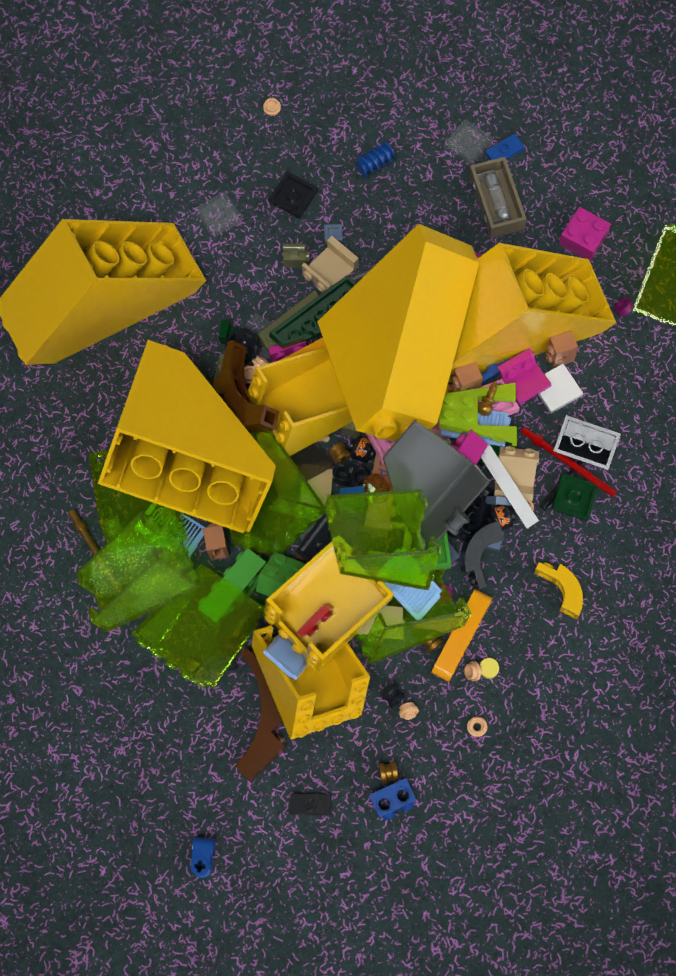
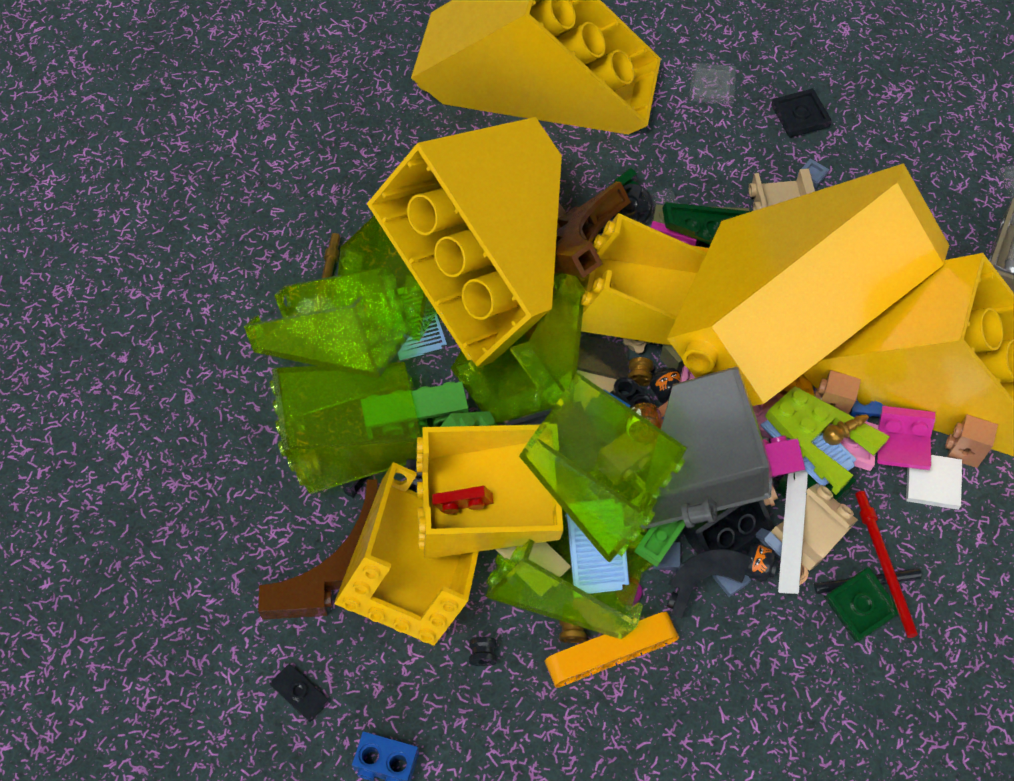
camera: 35 degrees right, 10 degrees down
blue piece [190,837,216,878] -> none
nougat brick [203,524,230,561] -> none
light nougat plate [263,98,281,116] -> none
light blue window [263,634,307,680] -> none
olive brick [283,243,310,268] -> none
blue piece [356,142,396,179] -> none
pearl gold wheel [379,761,398,784] -> none
light nougat plate [399,702,419,720] -> none
light nougat plate [464,661,482,681] -> none
light nougat plate [467,717,487,737] -> none
light yellow tile [480,658,499,679] -> none
yellow arch [534,562,583,620] -> none
slope [553,415,621,470] -> none

